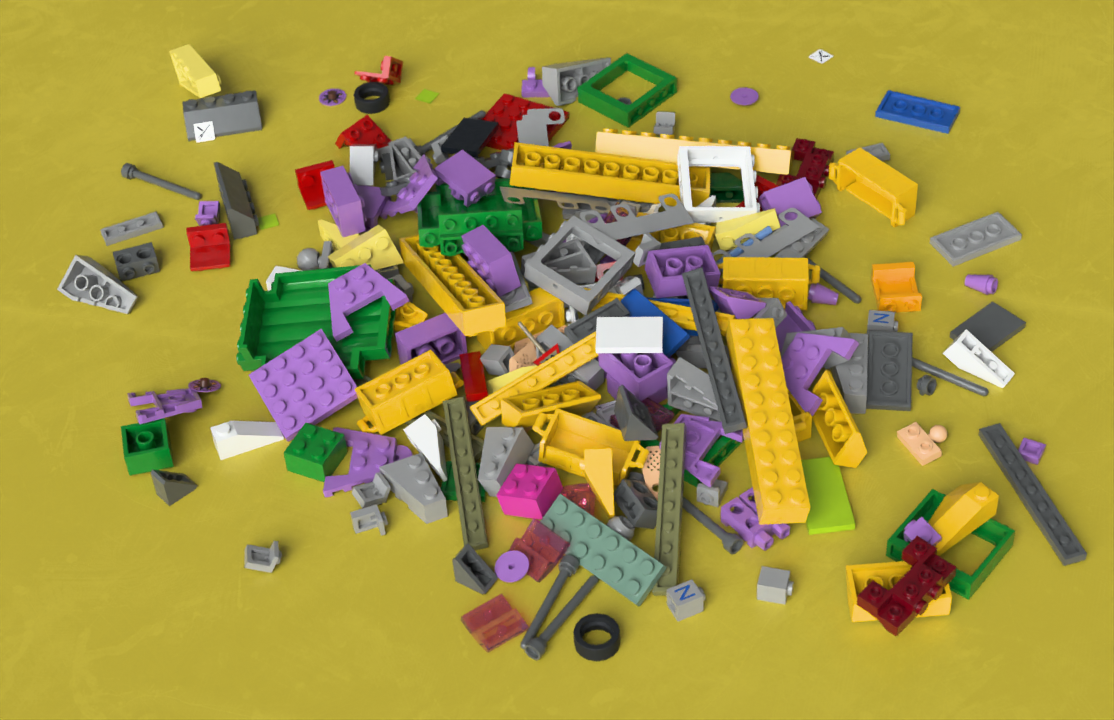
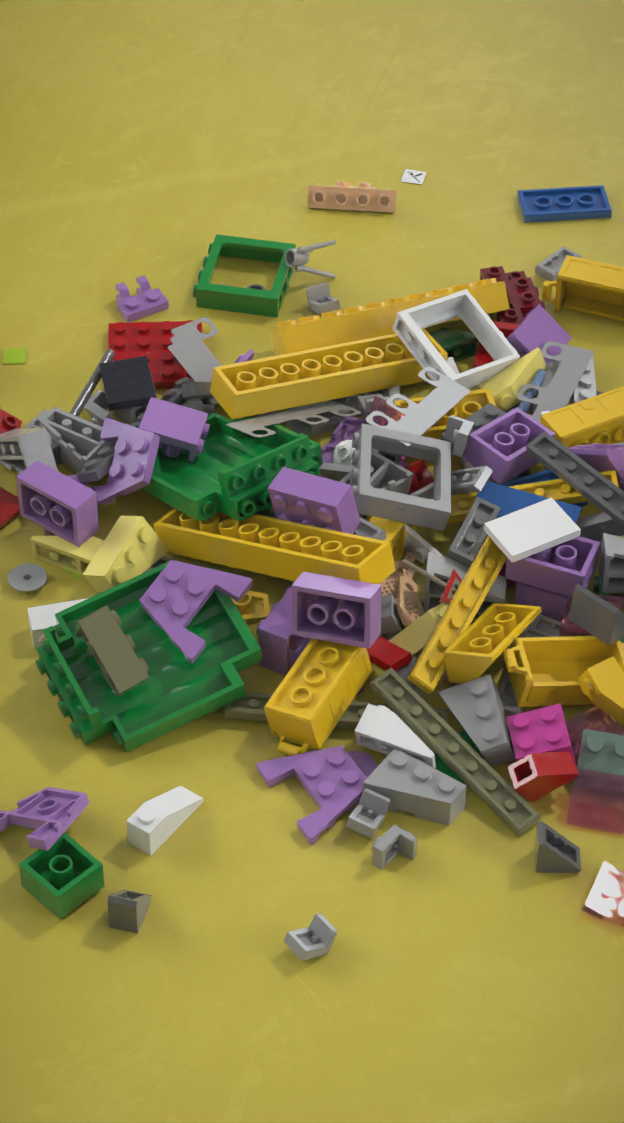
camera: 35 degrees left, 0 degrees up
piece [188,378,221,392] -> none
medium lavender plate [249,329,358,442] -> none
green brick [283,423,348,482] -> none
light grey piece [297,248,320,271] -> none
light grey plate [318,241,334,269] -> none
medium lavender piece [495,550,529,583] -> none
light grey wedge [542,57,611,106] -> none
medium lavender piece [730,88,758,105] -> none
none -> light grey piece [8,563,47,592]
none -> olive wedge [74,605,150,698]
none -> light grey plant [285,240,336,279]
none -> medium lavender brick [292,572,381,649]
none -> light nougat bracket [307,181,396,213]
none -> red slope [508,751,579,803]

